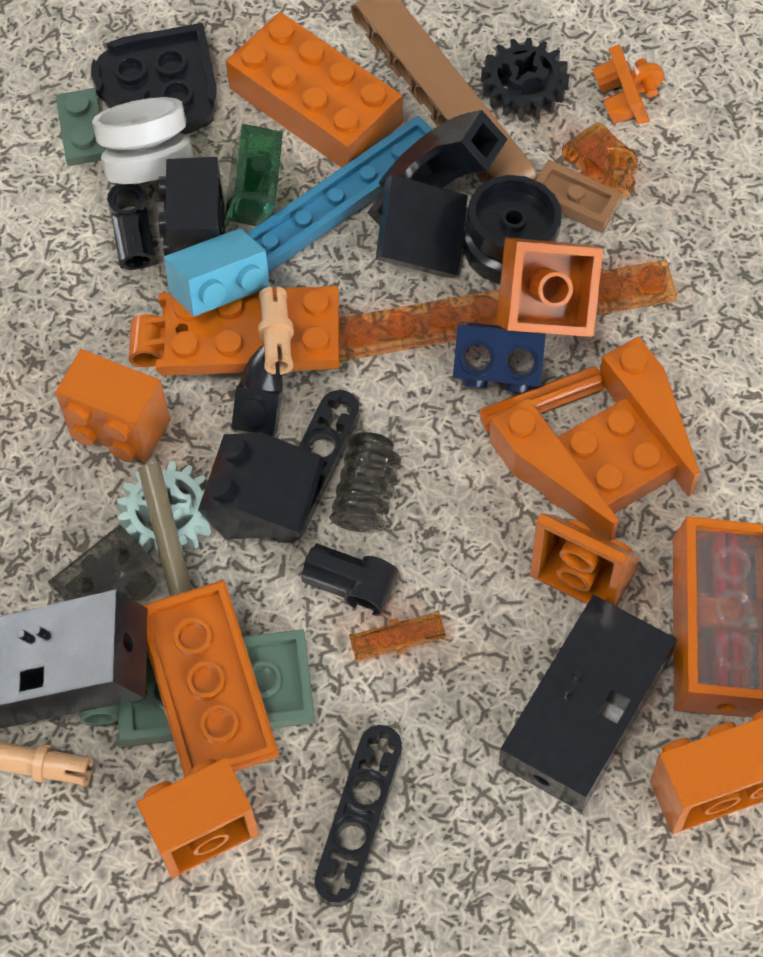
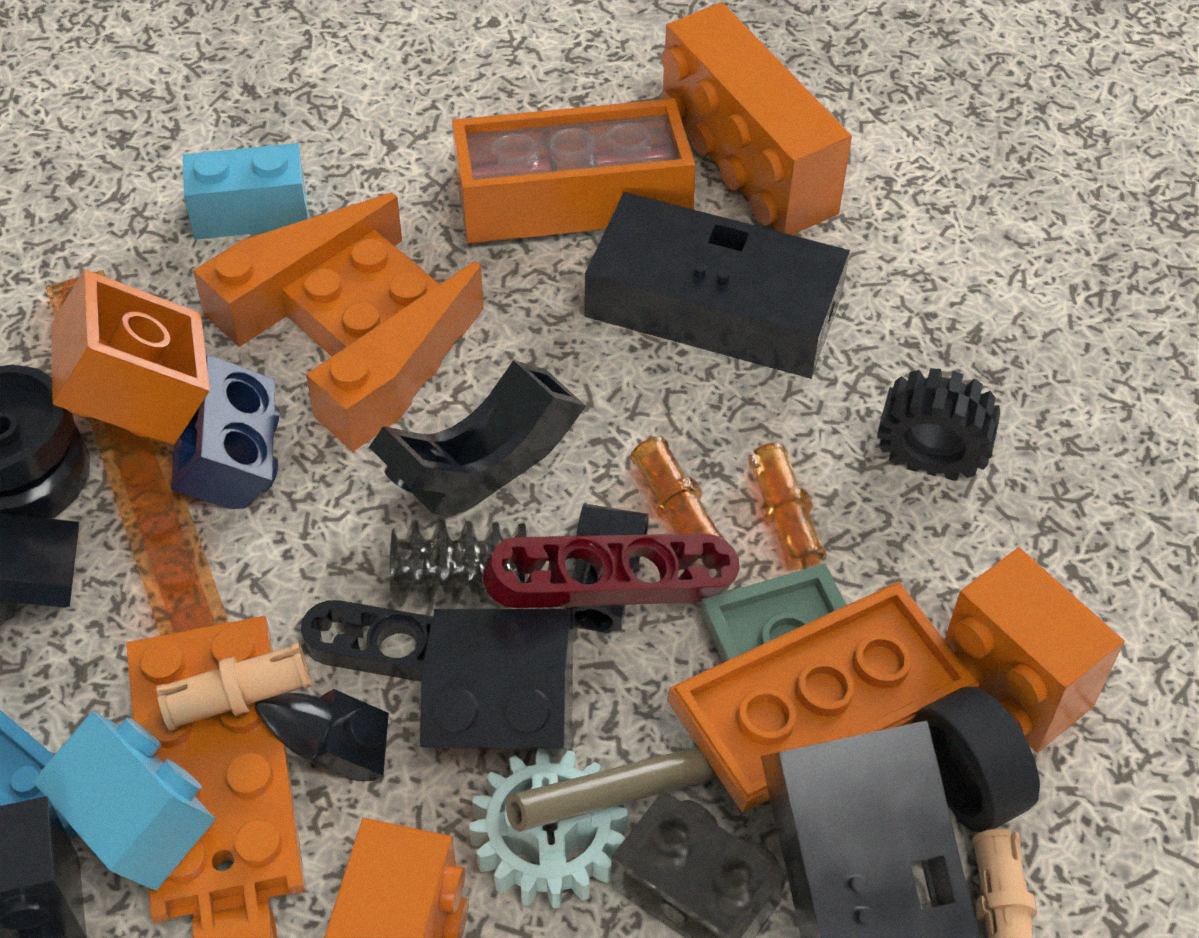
camera: 105 degrees left, 10 degrees down
black beam [314,725,402,907] -> none
orange axle [479,366,603,432] -> none
orange slope [530,513,640,606] -> none
none -> medium azure brick [183,143,308,240]
none -> black arch [369,360,586,515]
none -> dark red beam [482,534,740,609]
none -> clear orange pin [748,443,827,571]
none -> black tyre [877,368,1001,481]
none -> black tyre [913,687,1040,832]

